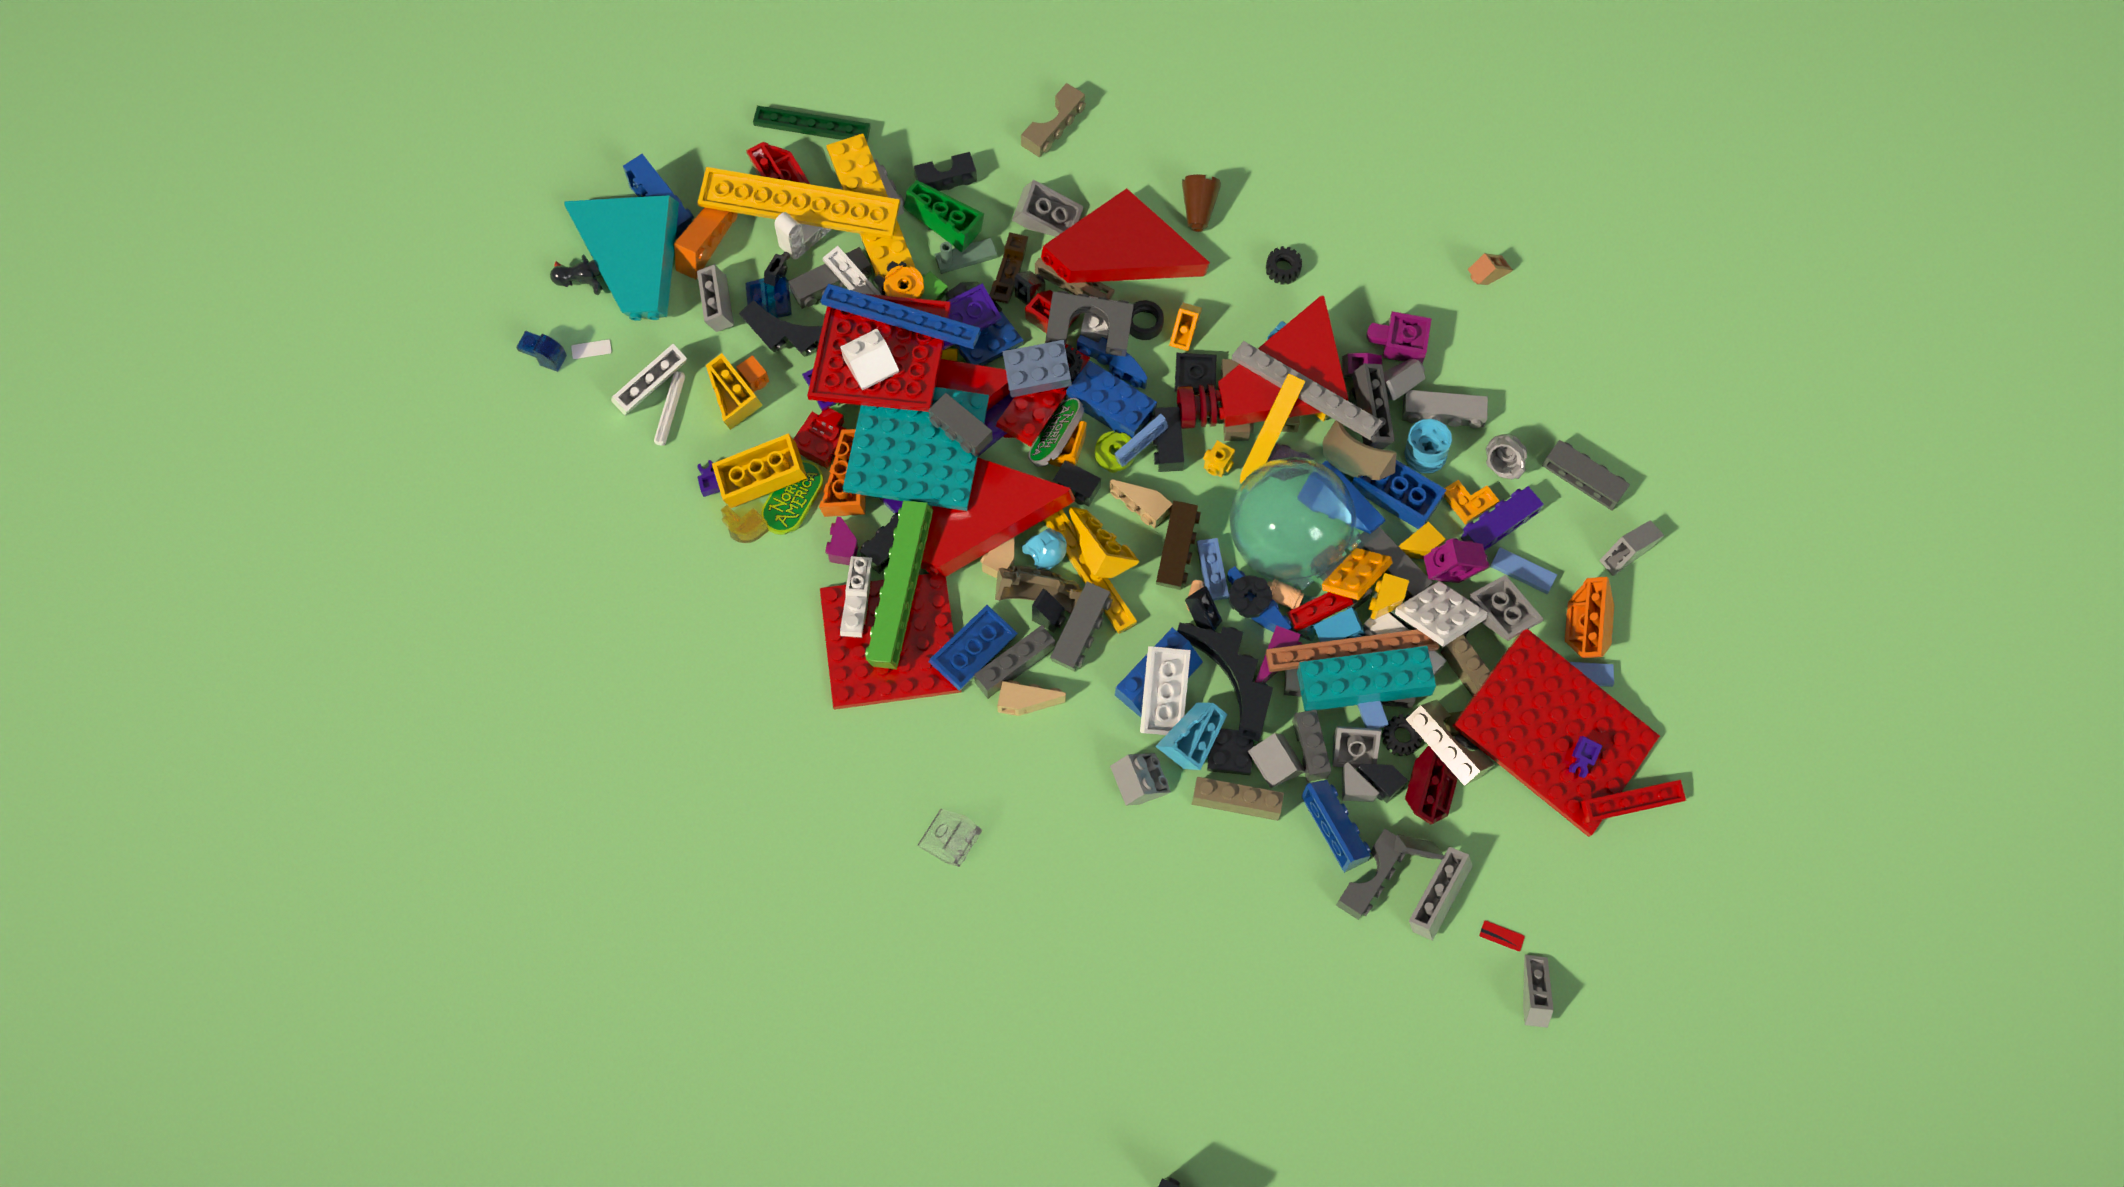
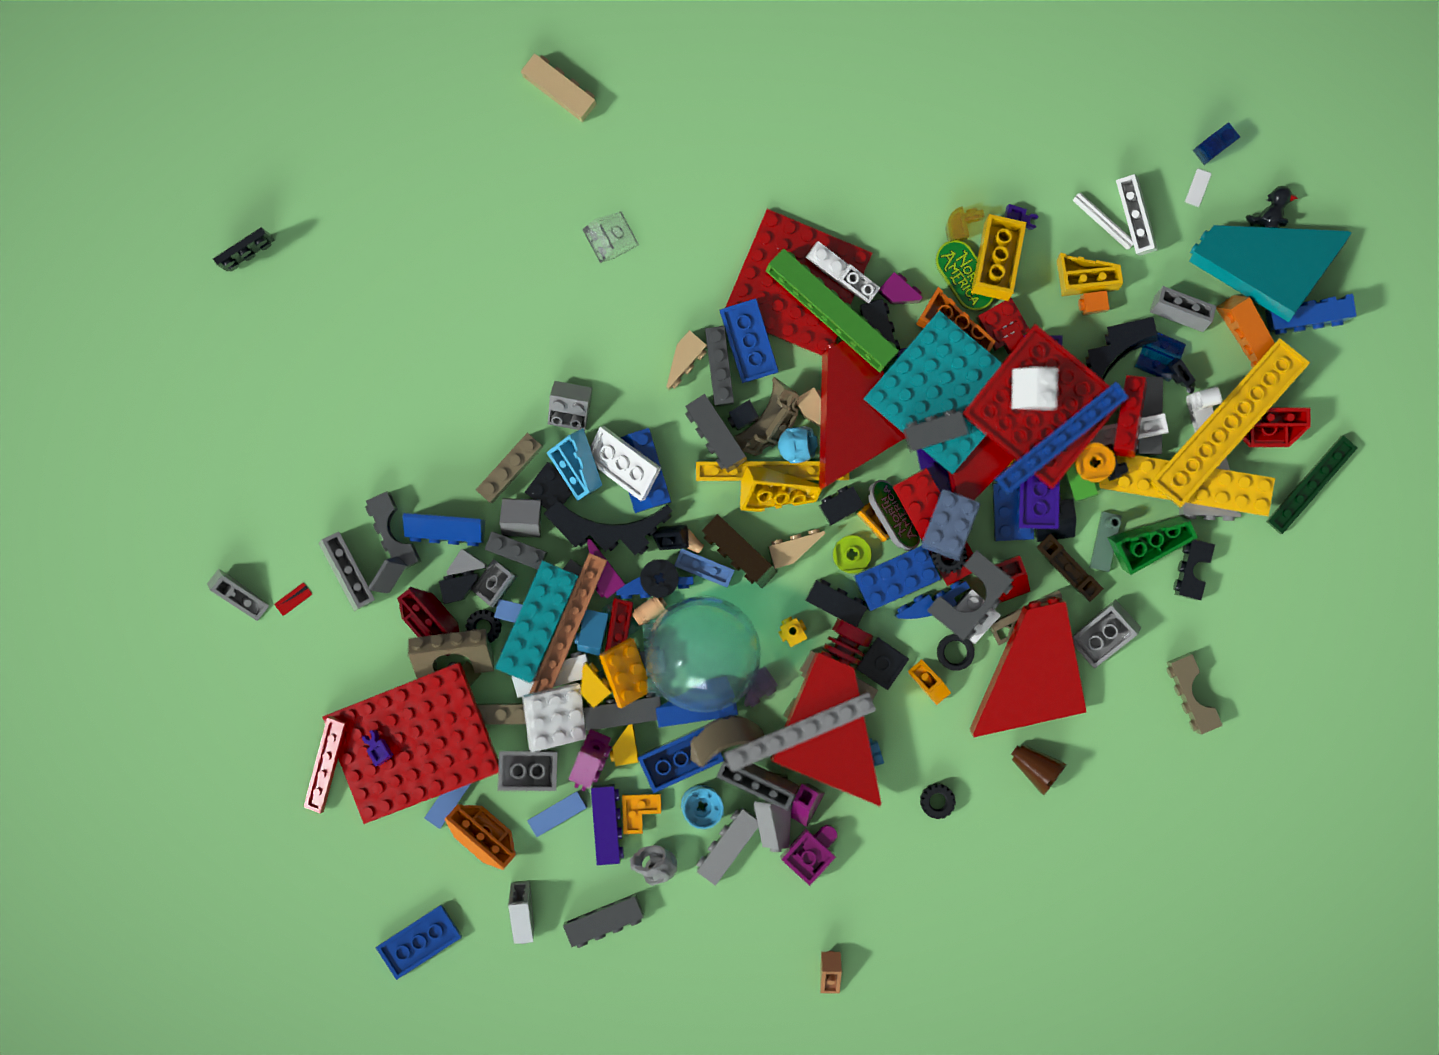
camera: 120 degrees right, 20 degrees up
black slope [1015,271,1045,305] -> none
medium blue tile [1115,414,1168,467] -> none
yellow piece [1240,373,1305,489] -> none
none -> blue plate [376,904,462,980]
none -> tan brick [521,53,596,122]
none -> red brick [1114,375,1147,458]

